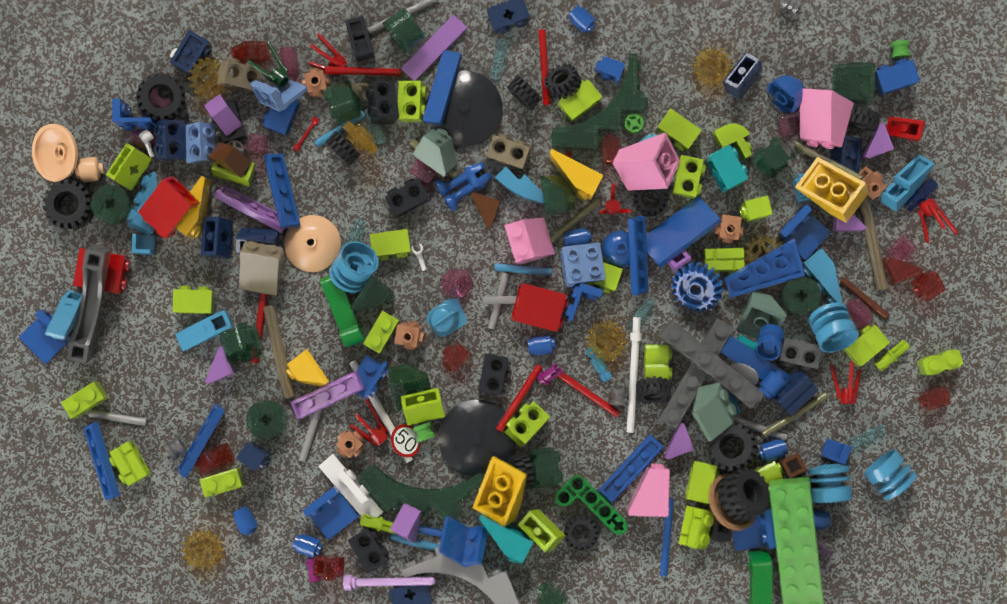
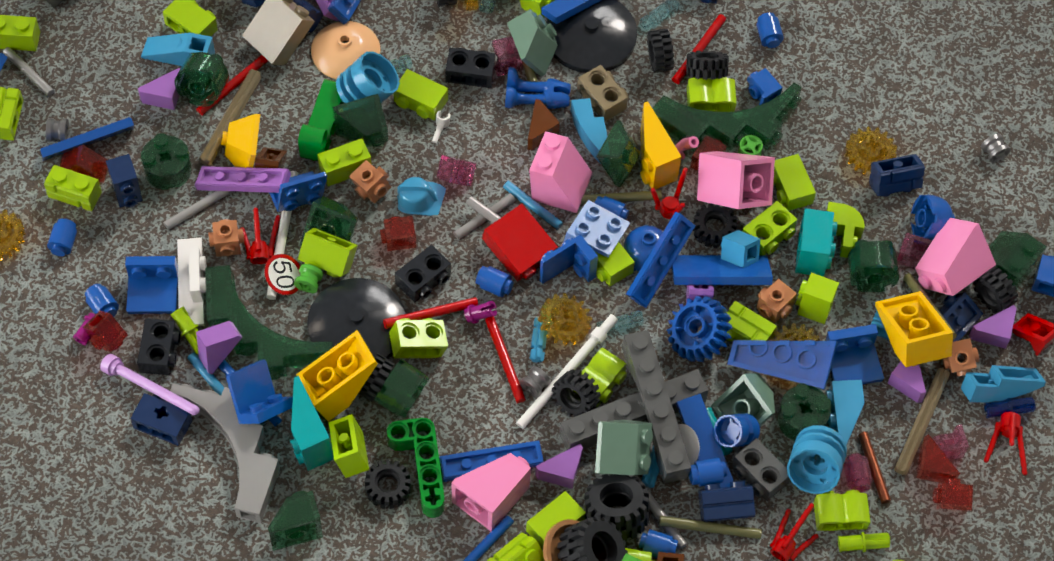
camera: 30 degrees right, 25 degrees down
none -> reddish brown slope [255,147,287,169]
none -> bright pink arm [675,136,699,160]
none -> dark azure brick [721,230,760,268]

